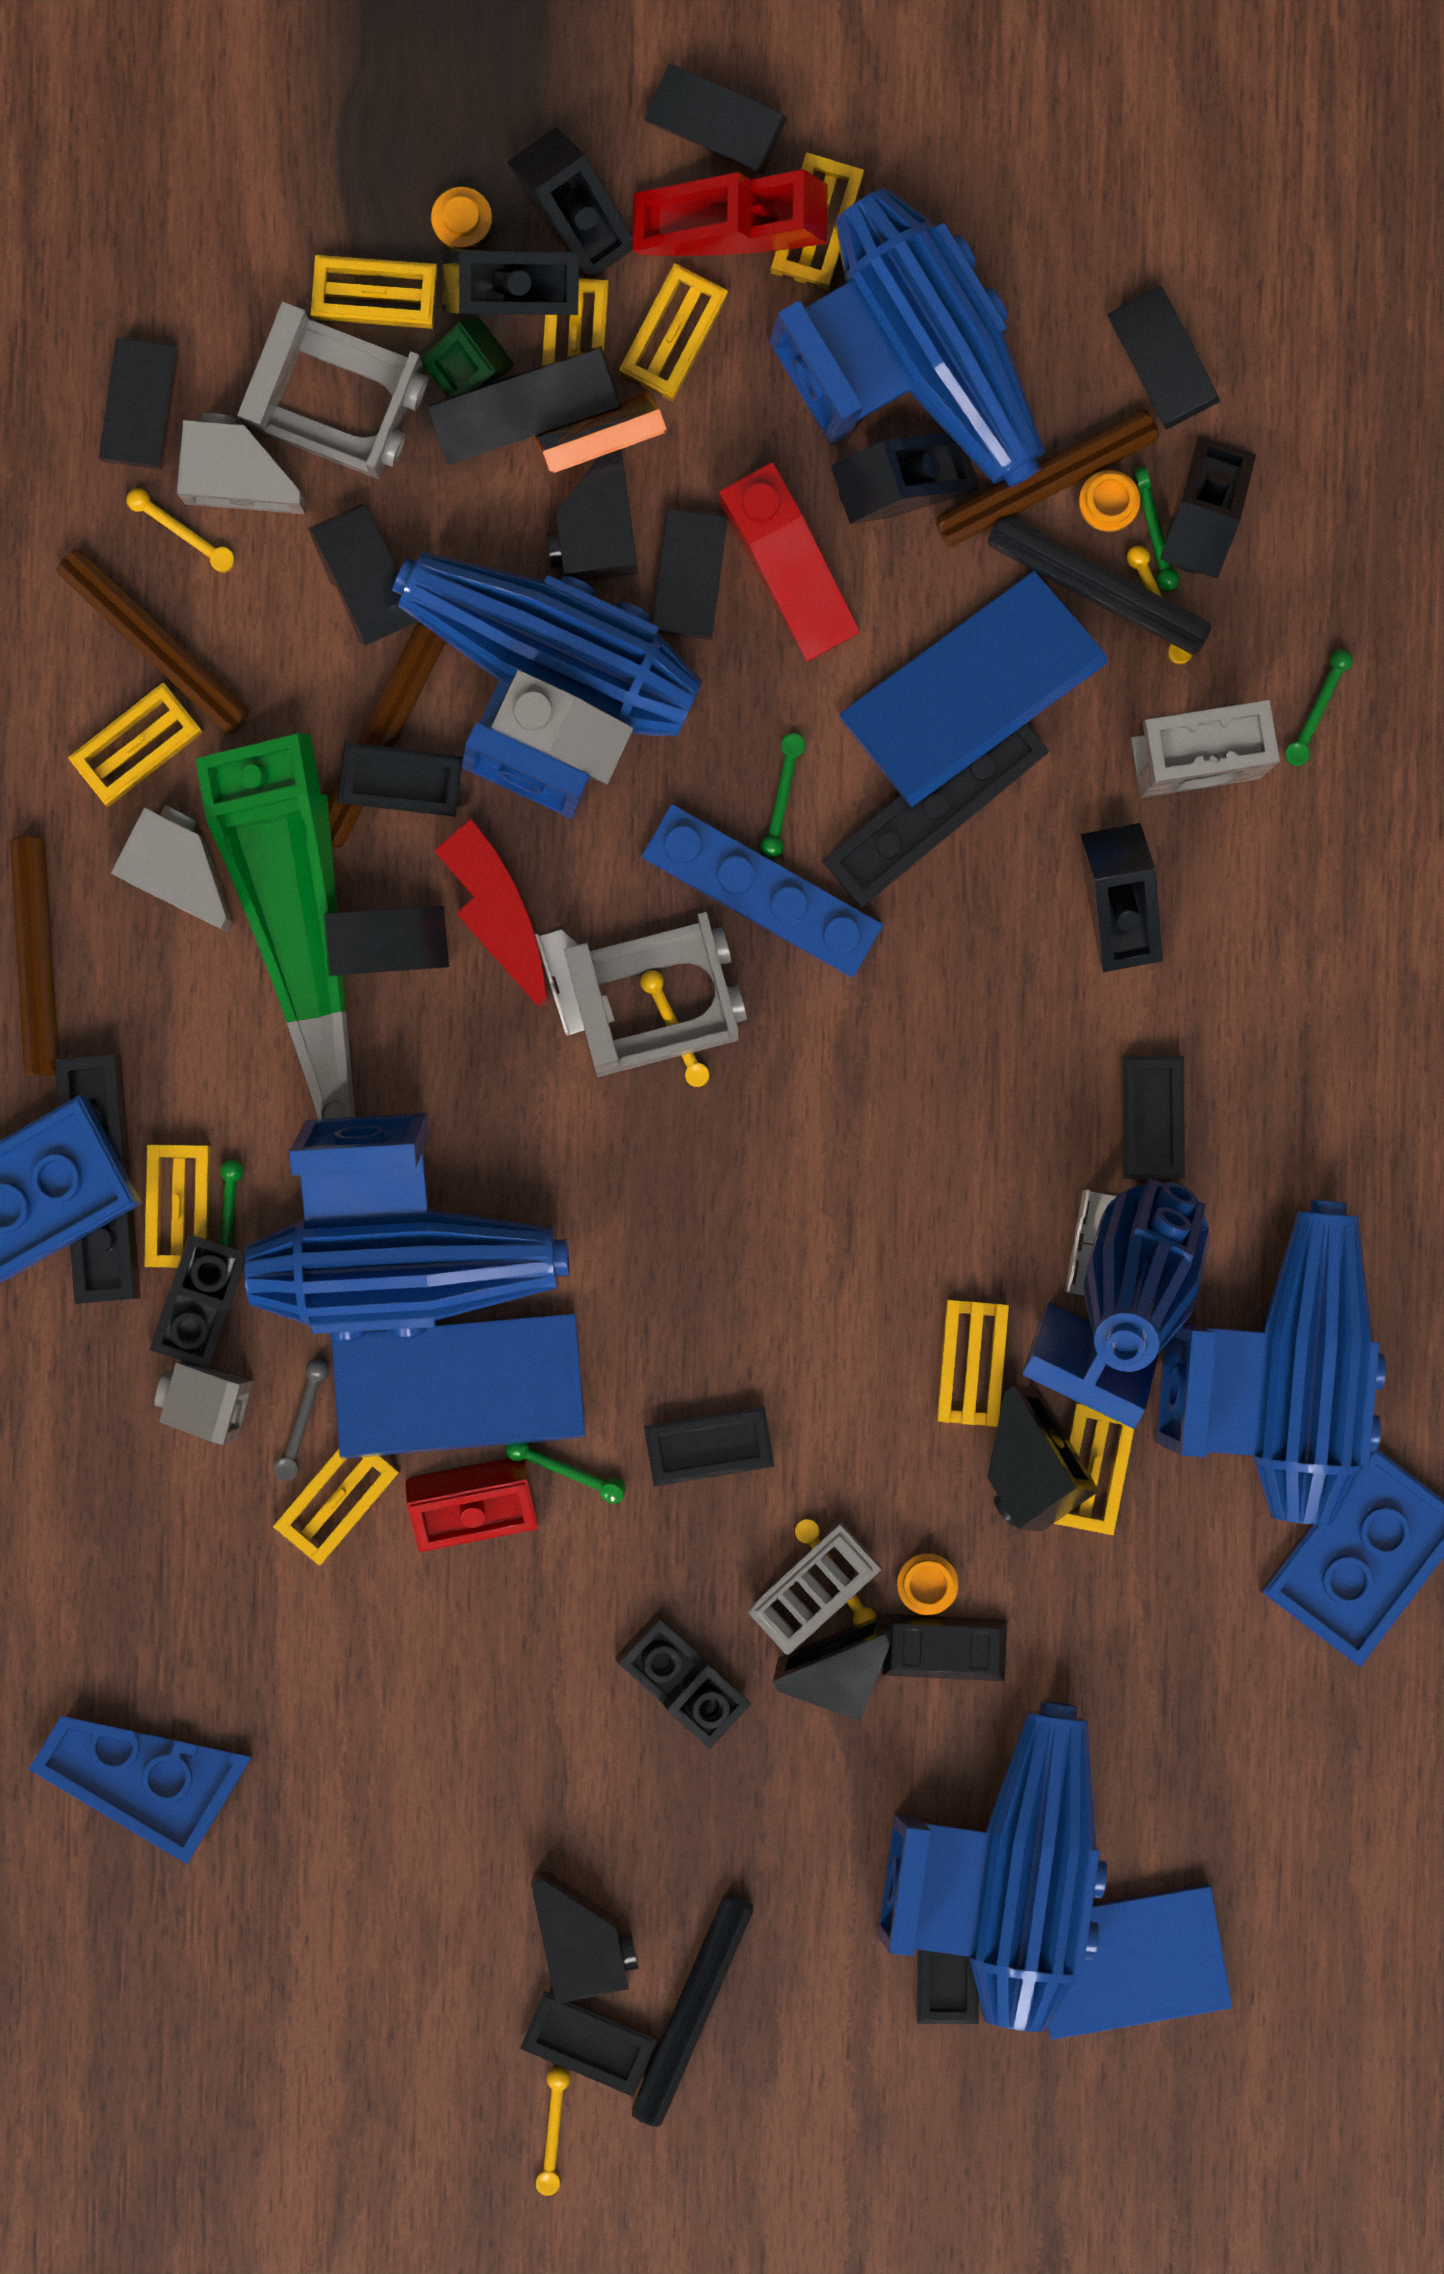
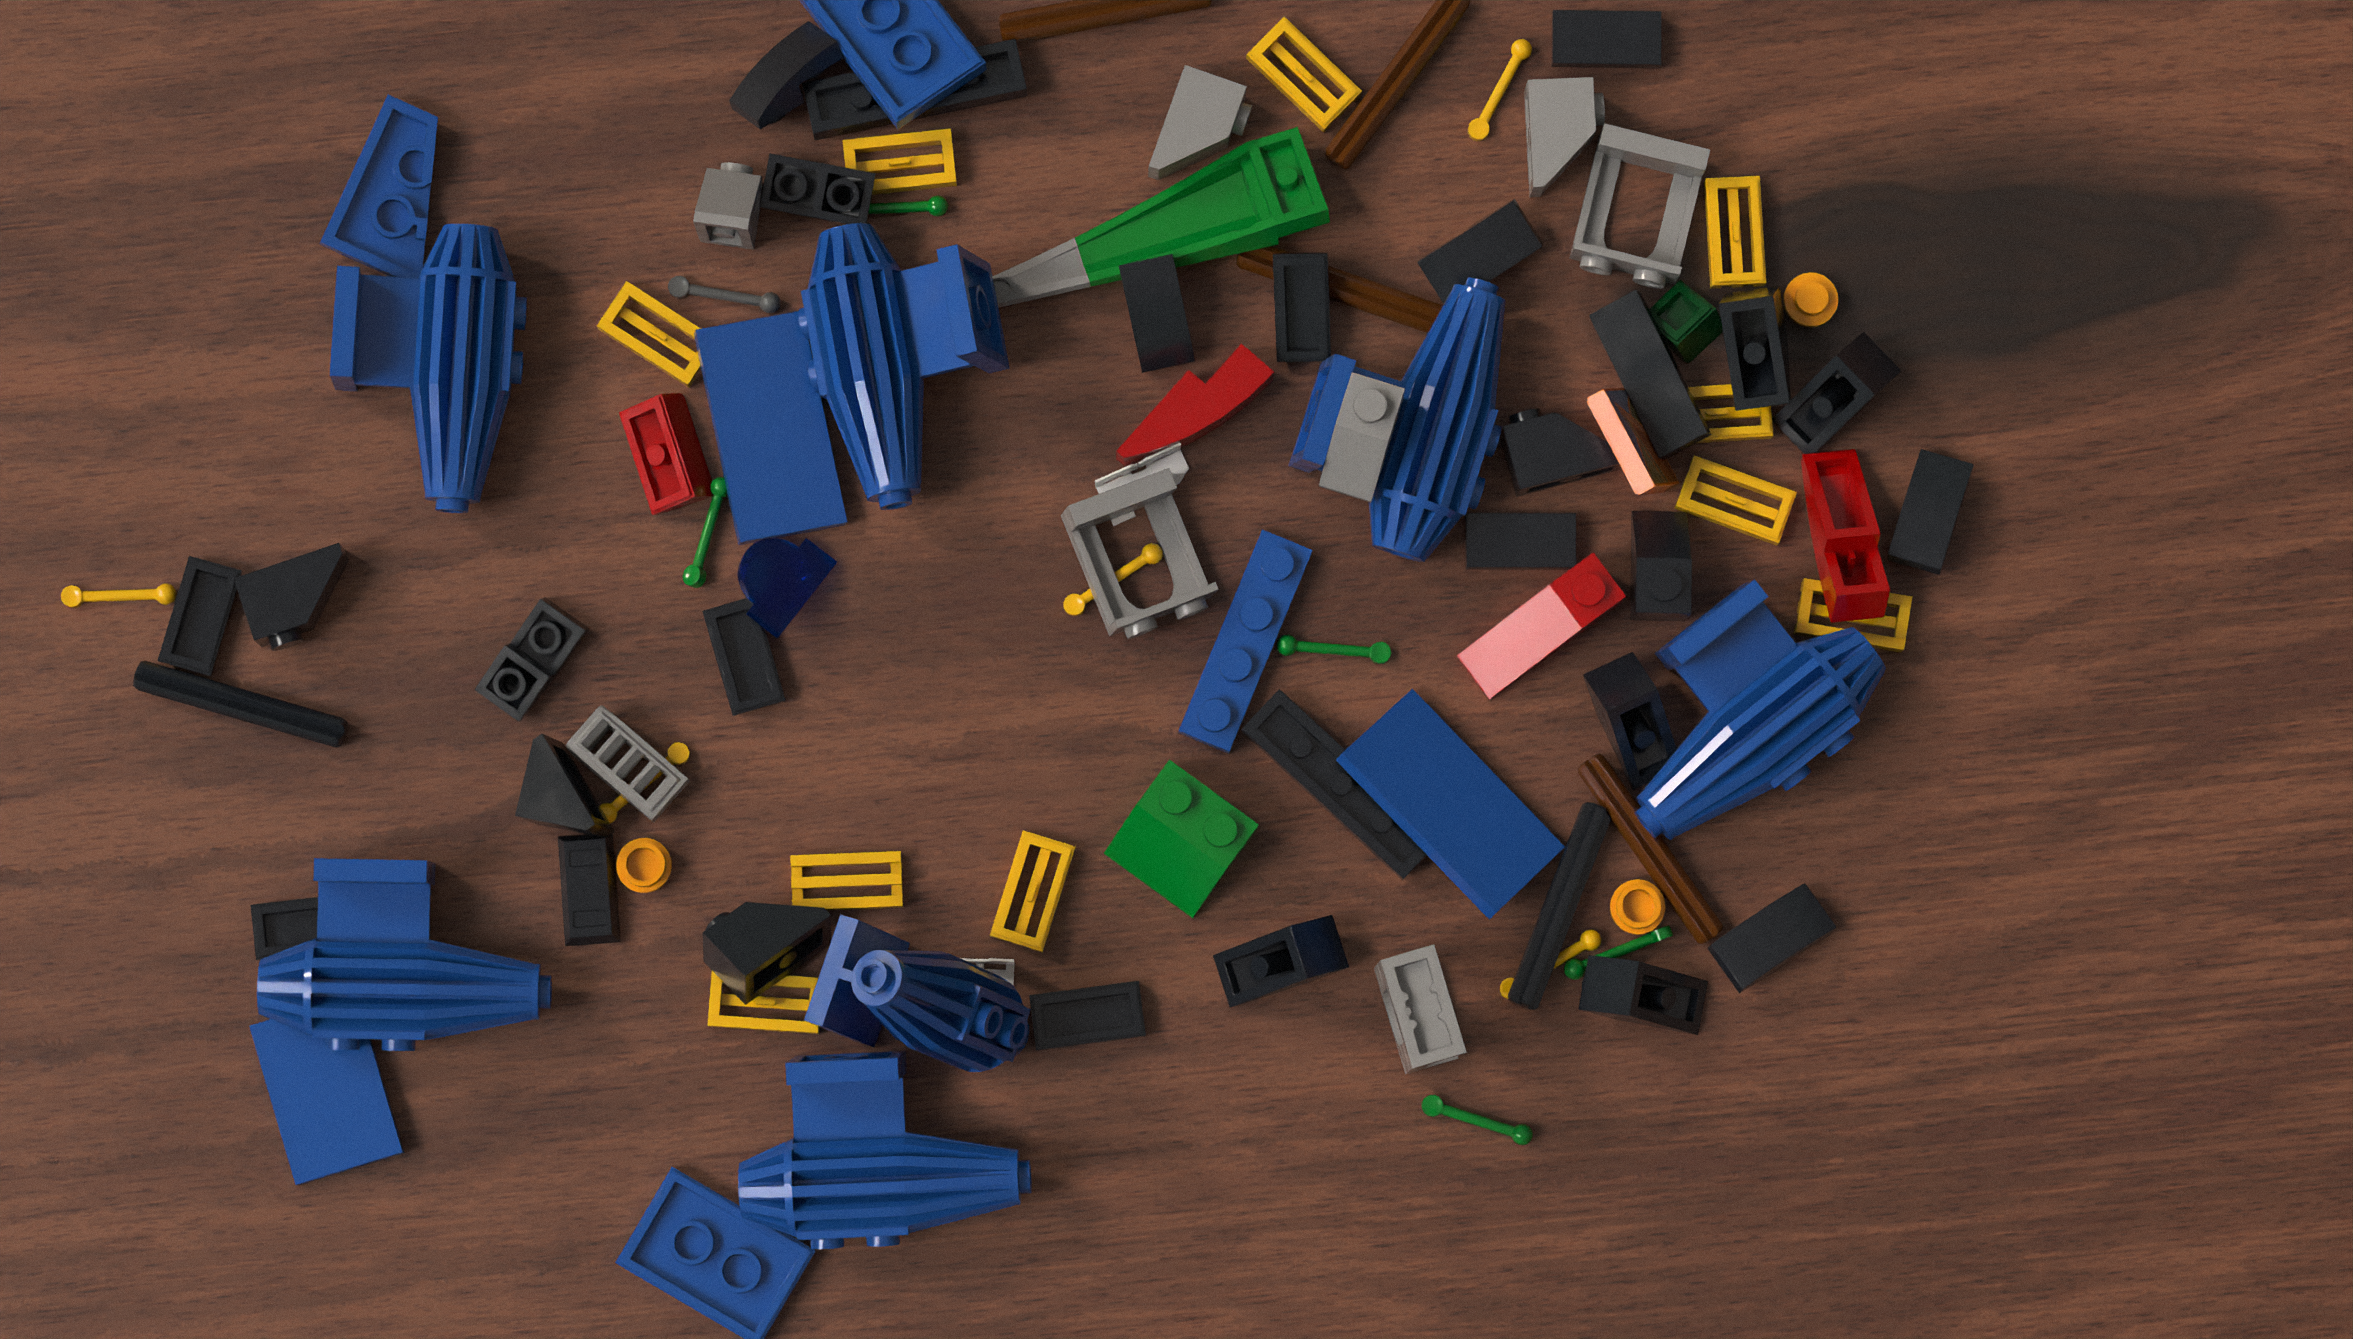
camera: 75 degrees right, 5 degrees down
none -> blue piece [330,224,527,513]
none -> black slope [729,21,843,129]
none -> clear blue piece [738,538,837,639]
none -> yellow tile [990,830,1076,953]
none -> green slope [1104,759,1259,919]
none -> black slope [1630,511,1692,622]

